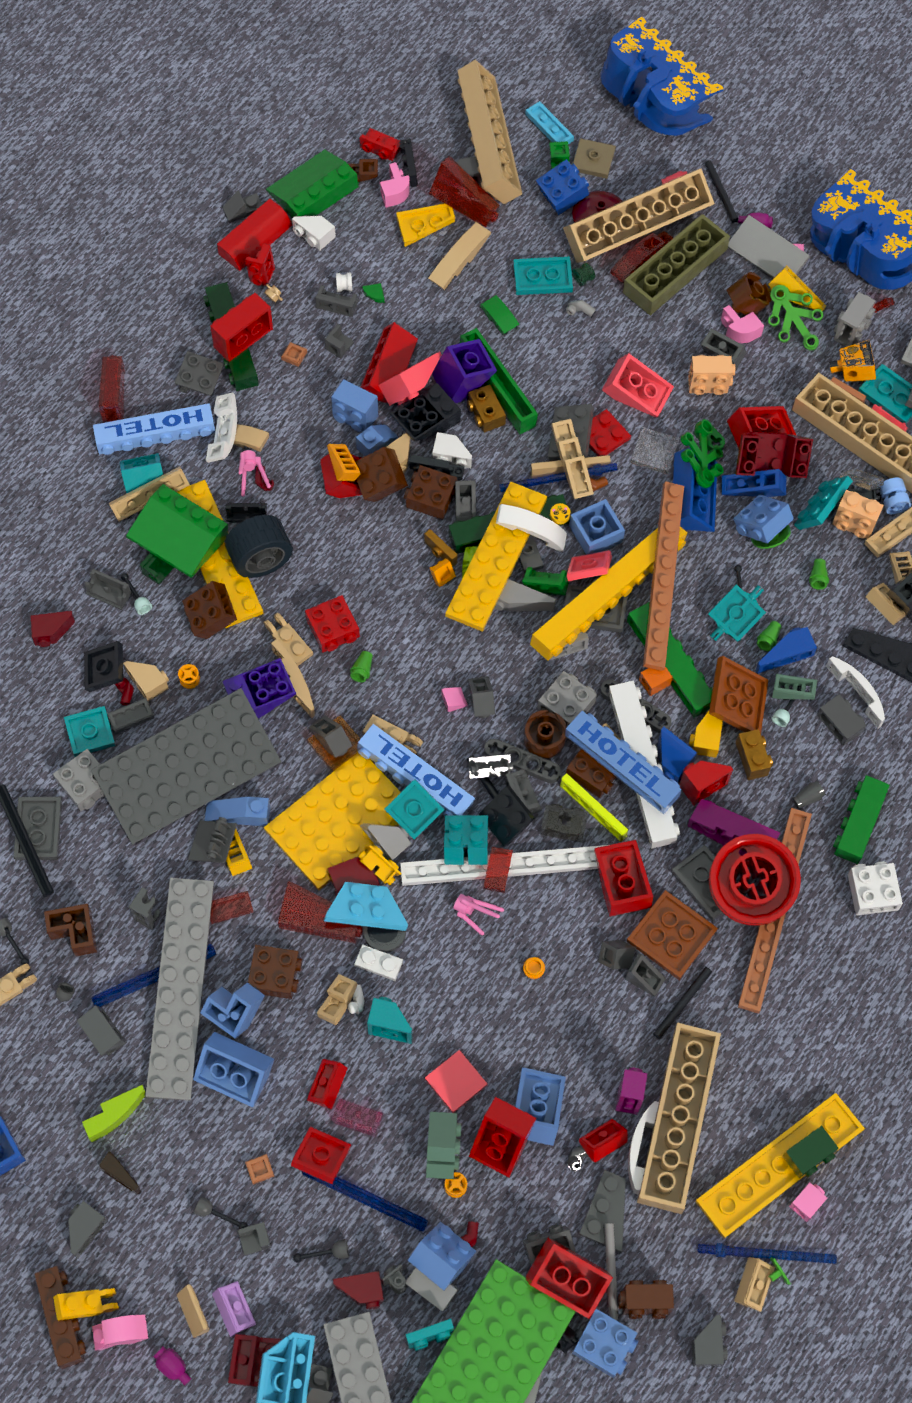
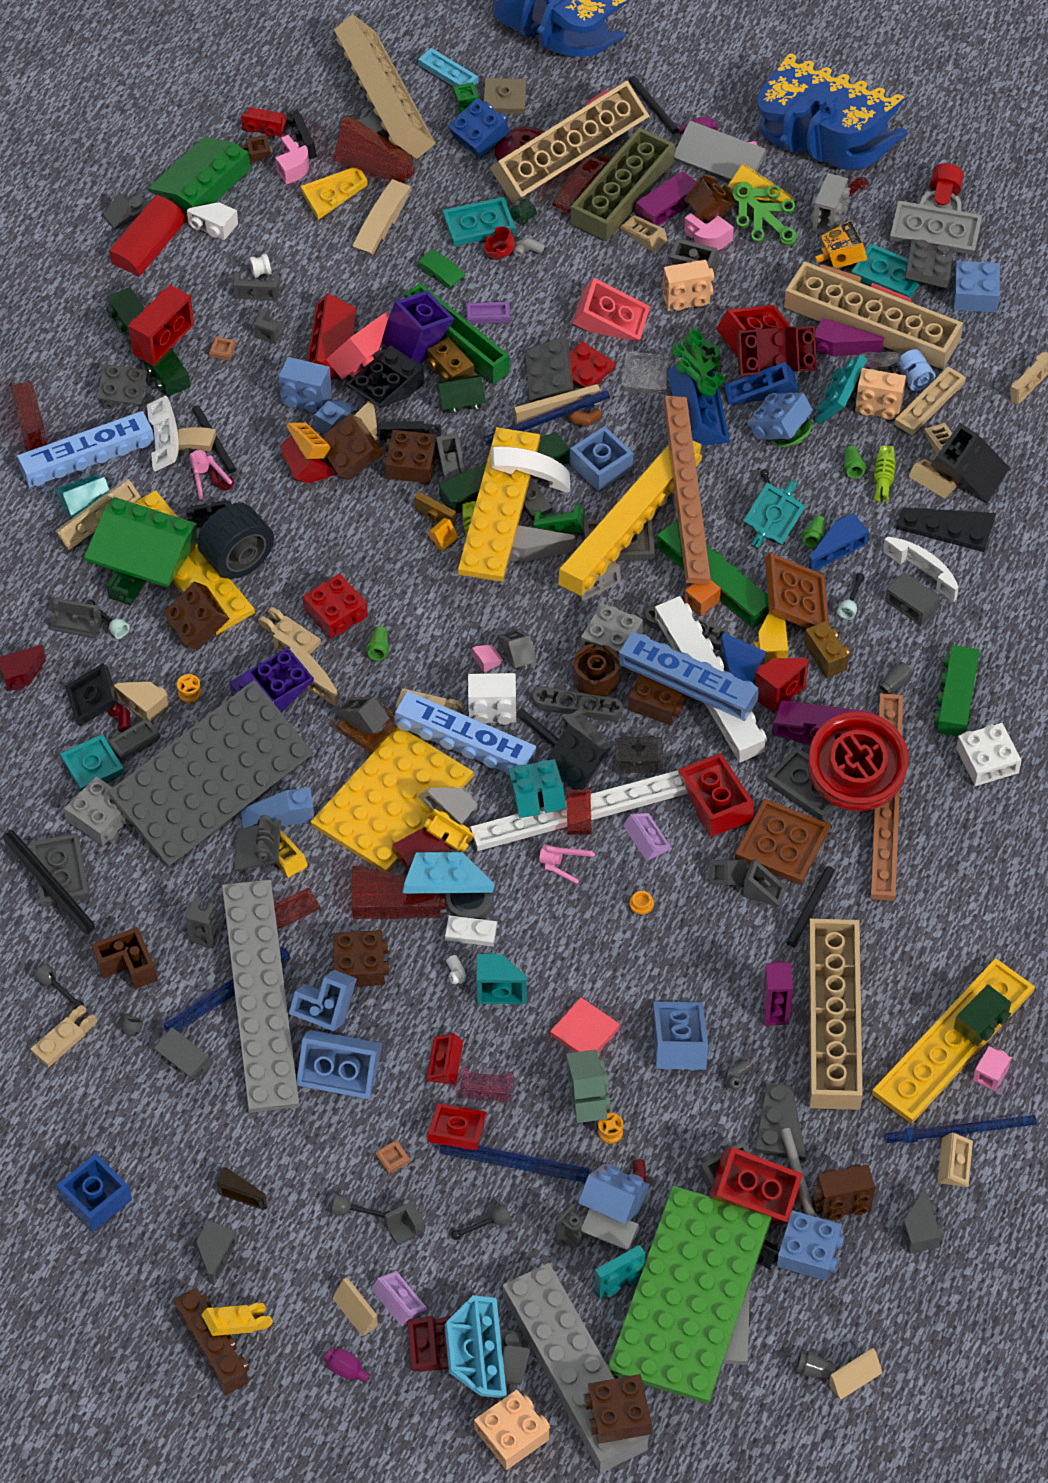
camera: 10 degrees left, 10 degrees down
lime slope [82,1085,146,1142] -> none
bright pink brick [92,1315,148,1350] -> none
red bracket [245,244,275,285] -> none
tan plate [264,284,283,303] -> none
tan slope [317,974,358,1025] -> none
dark red slope [333,1271,384,1309] -> none
green tile [362,283,385,303] -> none
teal plate [385,779,445,839] -> none
white slope [432,432,472,469] -> none
hinge [469,754,513,779] -> none
red brick [469,1097,536,1177] -> none
yellow tile [550,503,570,524] -> none
tan slope [551,419,594,499] -> none
neon yellow tile [560,773,628,841] -> none
coral tile [567,550,612,581] -> none
red slope [579,1119,628,1163] -> none
white slope [628,1101,659,1195] -> none
bright green piece [768,1258,791,1285] -> none
sand green slope [772,674,817,700] -> none
none -> black bar [192,405,236,474]
none -> dark green brick [436,375,486,413]
none -> medium lavender tile [466,302,510,324]
none -> white brick [468,673,516,725]
none -> red hair [484,226,515,260]
none -> tan slope [620,215,667,252]
none -> lavender slope [623,813,672,861]
none -> magenta brick [636,171,697,226]
none -> magenta slope [815,318,884,356]
none -> lime hinge [873,446,896,502]

